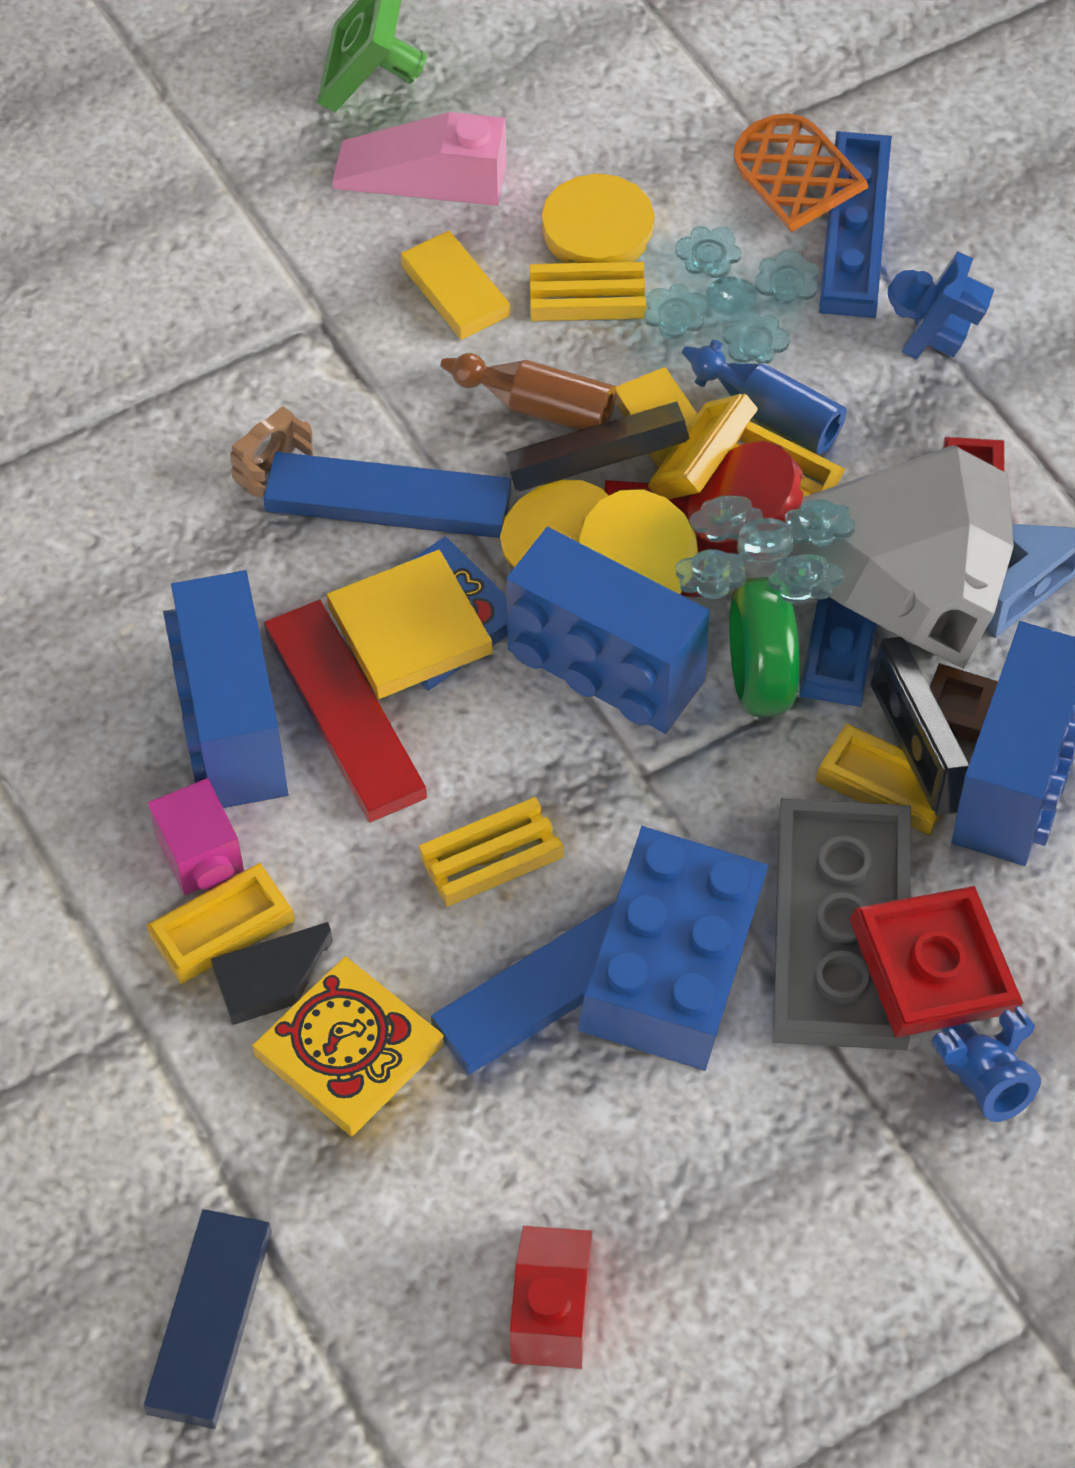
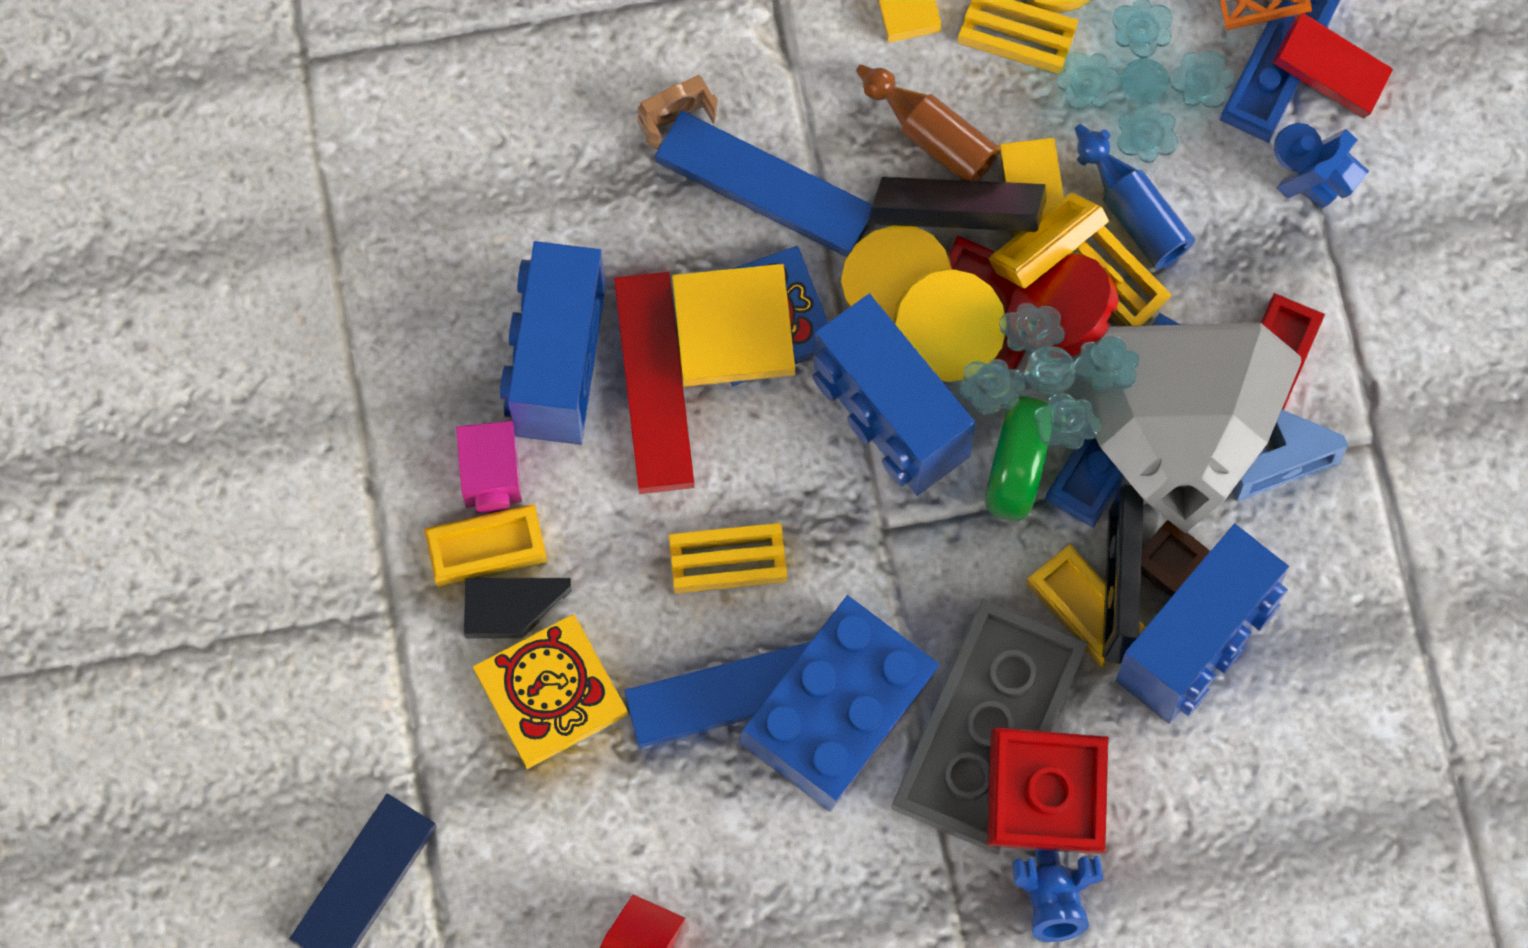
camera: 20 degrees right, 15 degrees up
none -> red tile [1272,12,1393,119]

